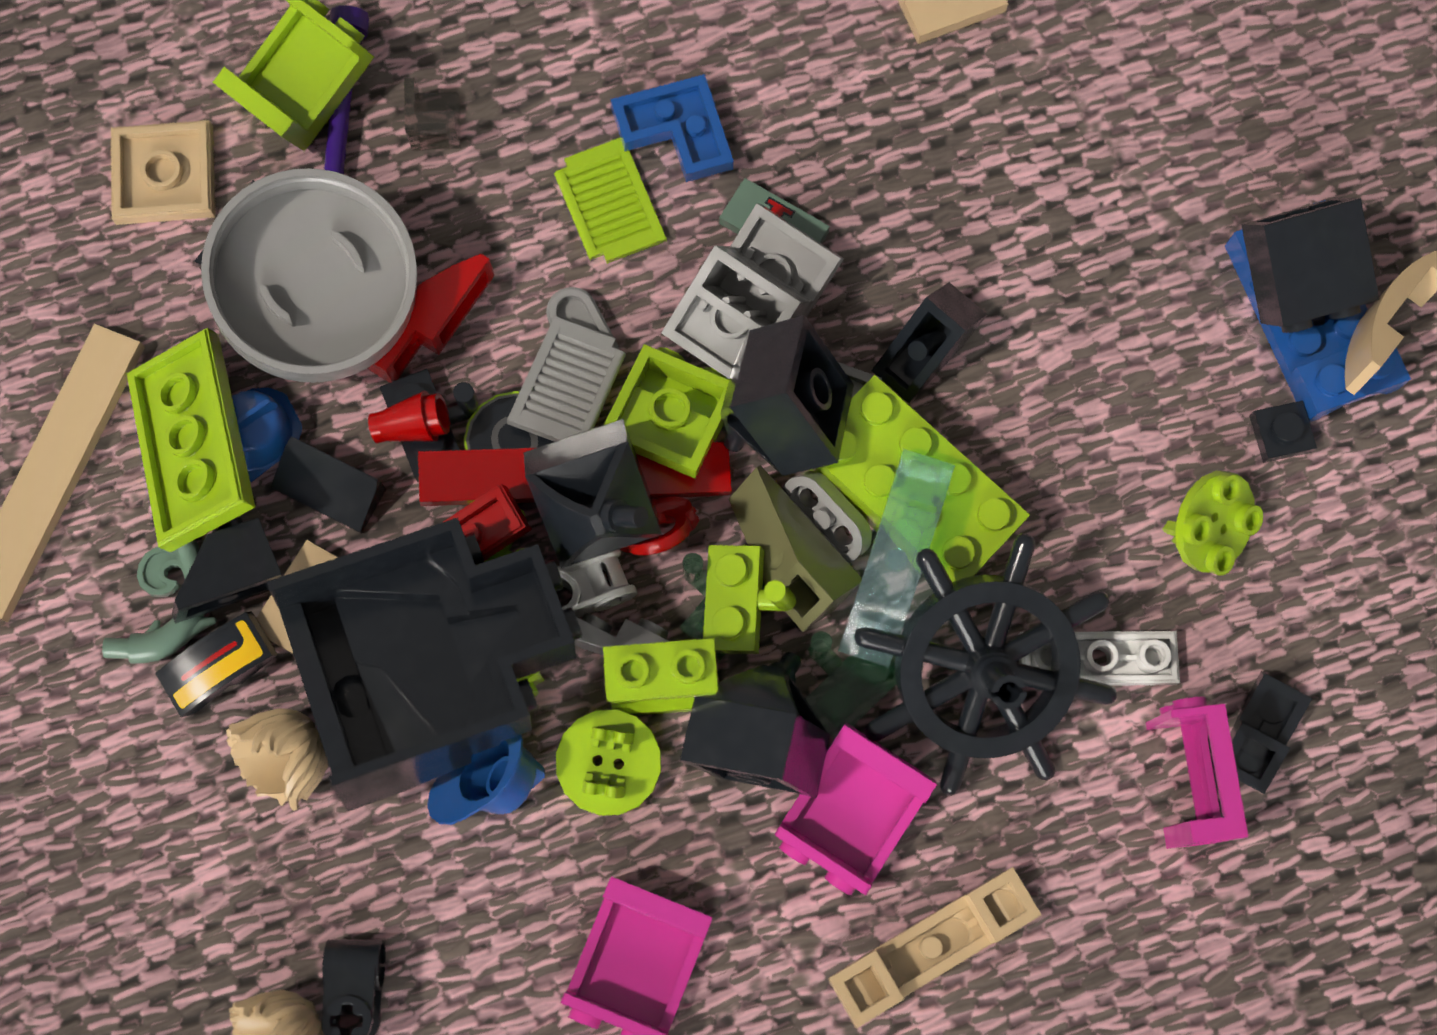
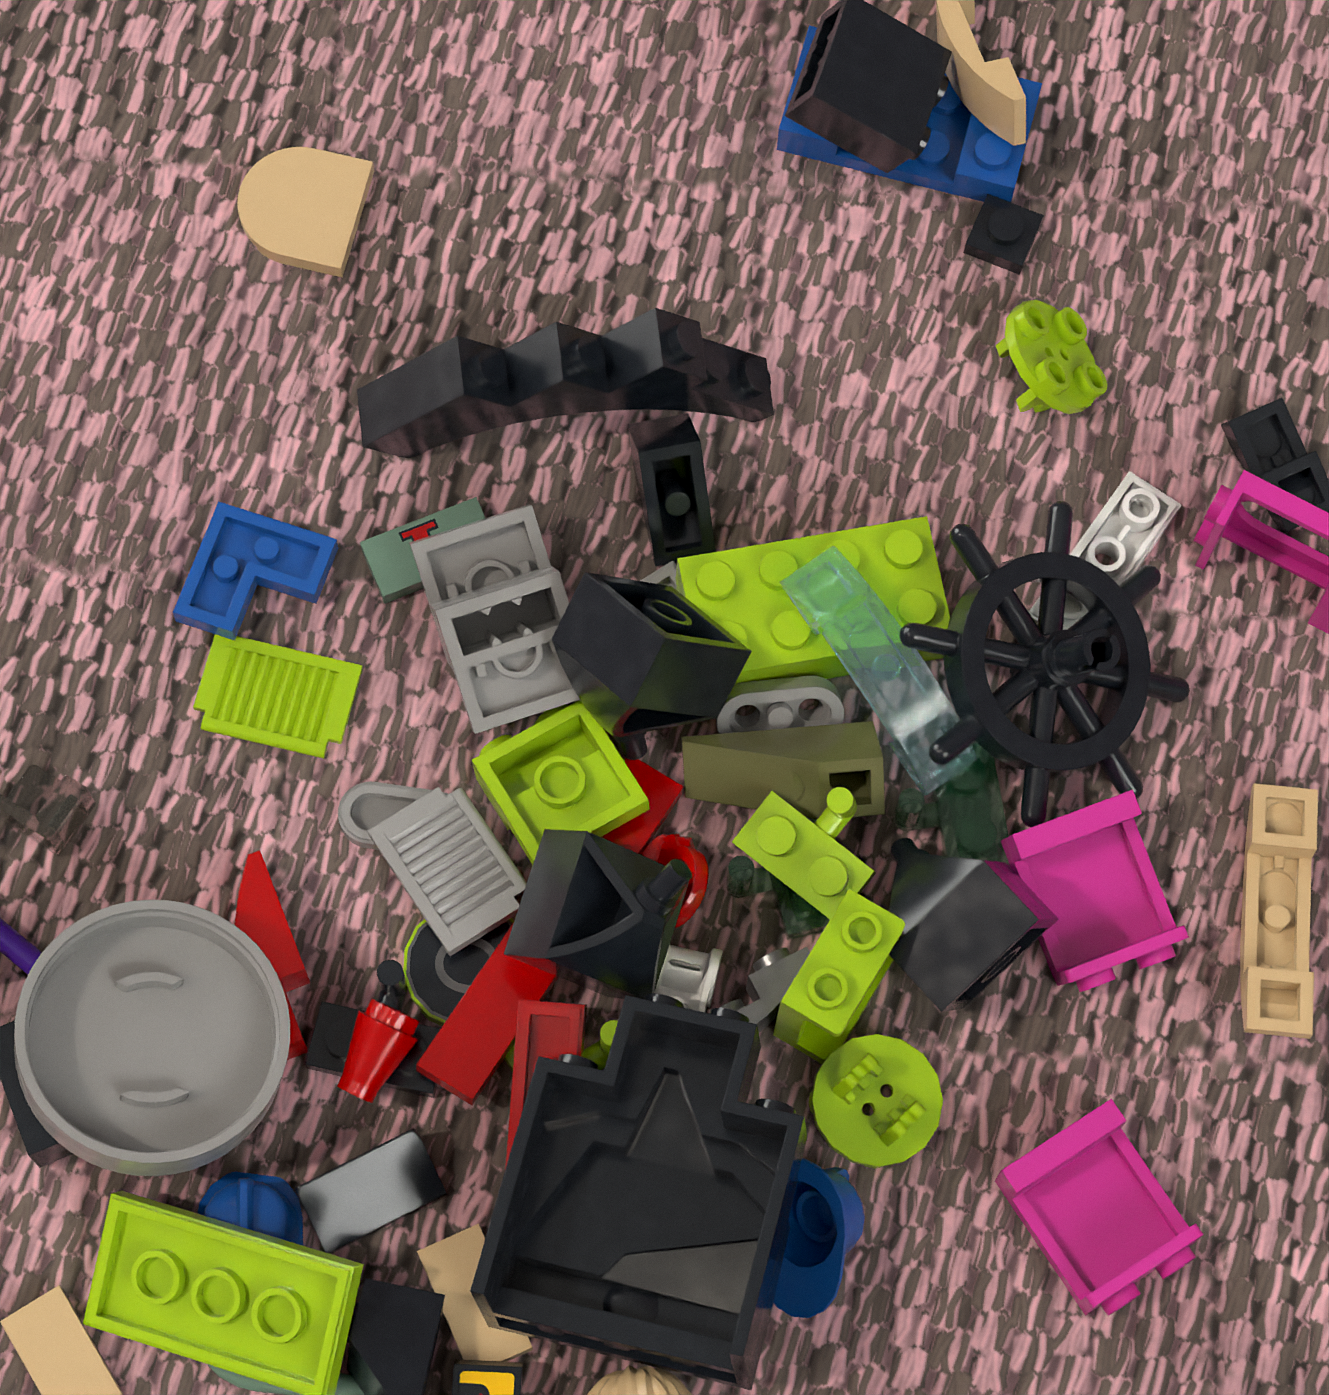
camera: 55 degrees left, 5 degrees down
none -> black arch [357,308,774,458]

